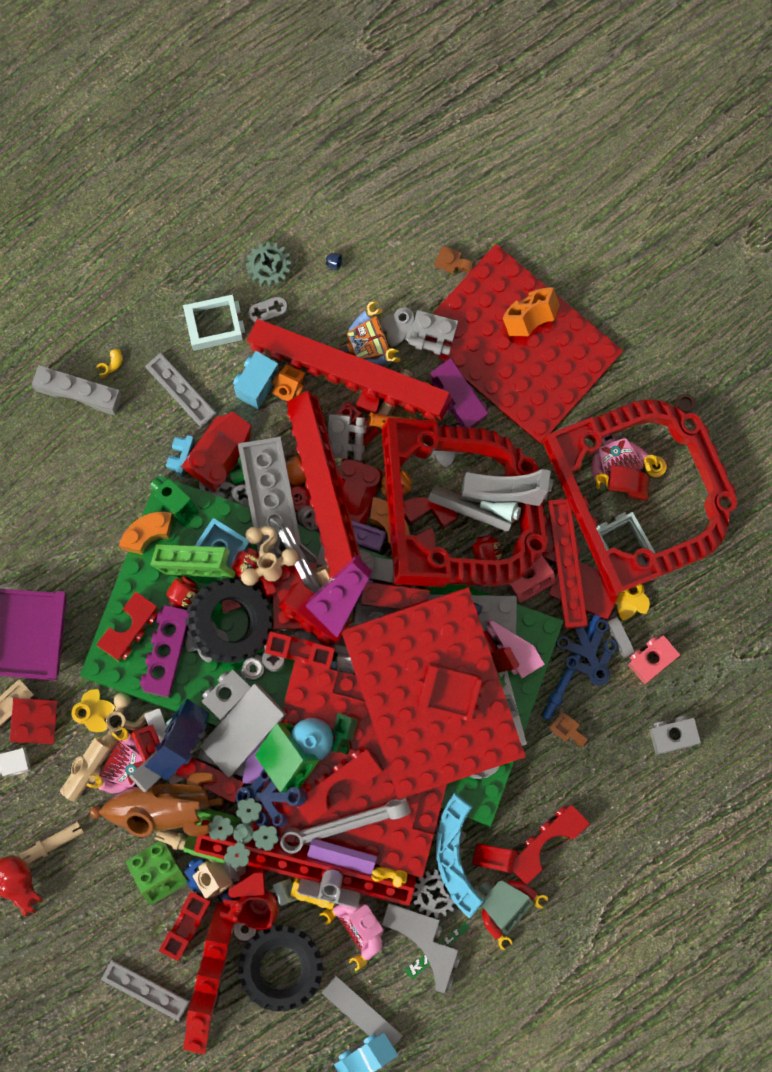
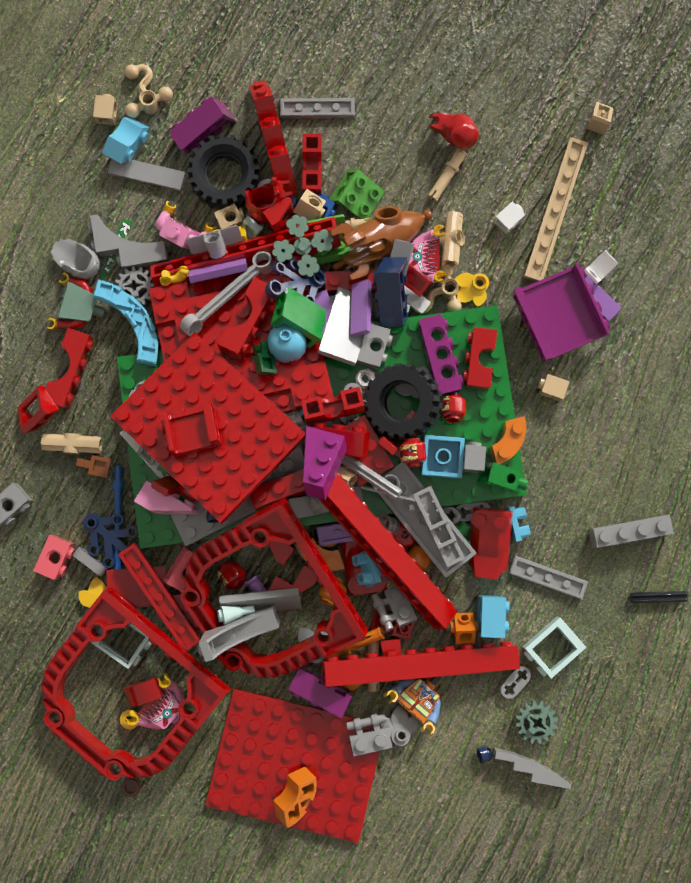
camera: 150 degrees right, 5 degrees up
red plate [10,698,57,744] -> none
yellow arm [96,349,123,379] -> none
bright green fence [150,545,236,578] -> none
tan piece [241,526,298,586] -> none
dark orange plate [434,246,473,274] -> none
red tile [472,843,517,873] -> none
none -> red tile [17,385,59,434]
none -> tan piece [41,433,103,454]
none -> light grey hair [51,239,100,280]
none -> magenta wedge [169,96,237,153]
none -> tan brick [214,204,245,229]
none -> medium lavender bush [244,574,269,593]
none -> medium lavender tile [350,279,372,337]
none -> medium azure hips [352,551,382,588]
none -> light grey slope [413,486,465,567]
none -> light grey brick [462,442,486,473]
none -> light grey slope [493,747,571,789]
none -> tan brick [537,374,570,402]
none -> black axle [630,591,688,603]

